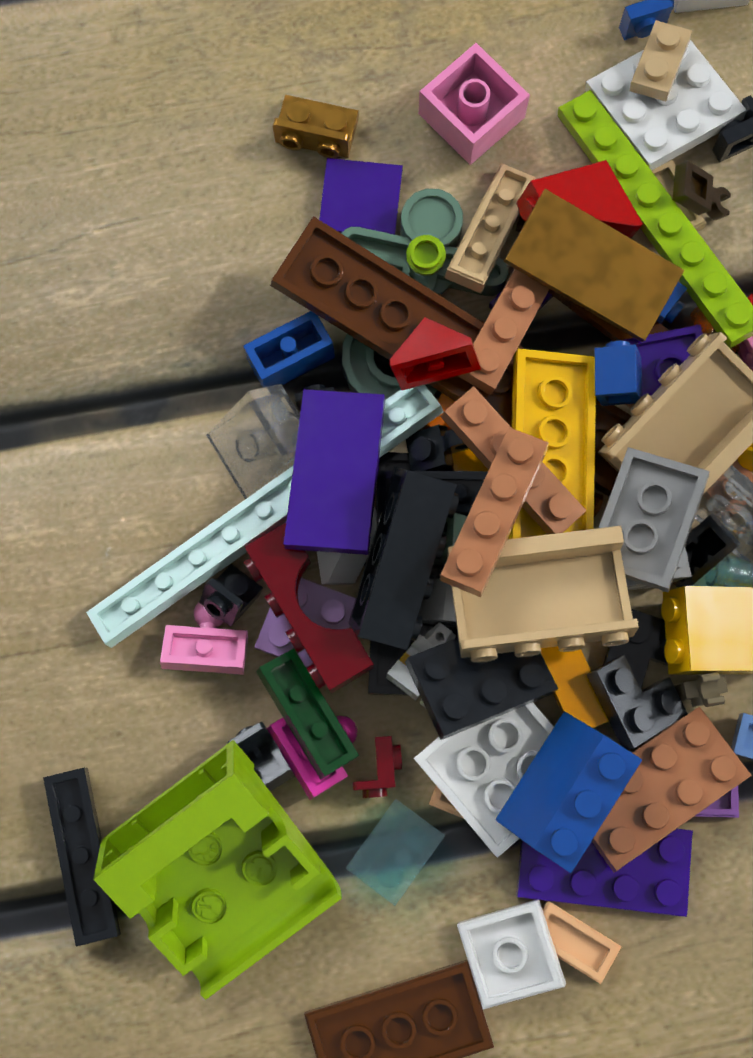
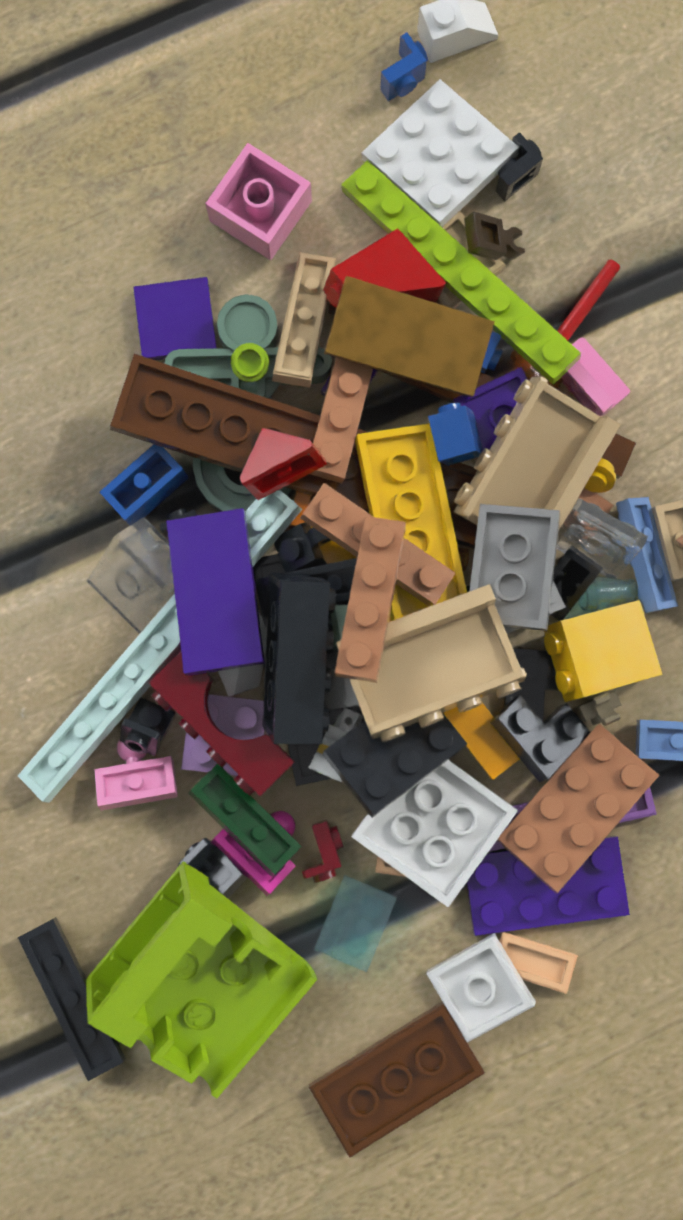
camera: 15 degrees left, 5 degrees up
pearl gold bracket [273,95,359,158] -> none
blue slope [495,711,642,873] -> none
tan plate [630,20,692,102] -> none

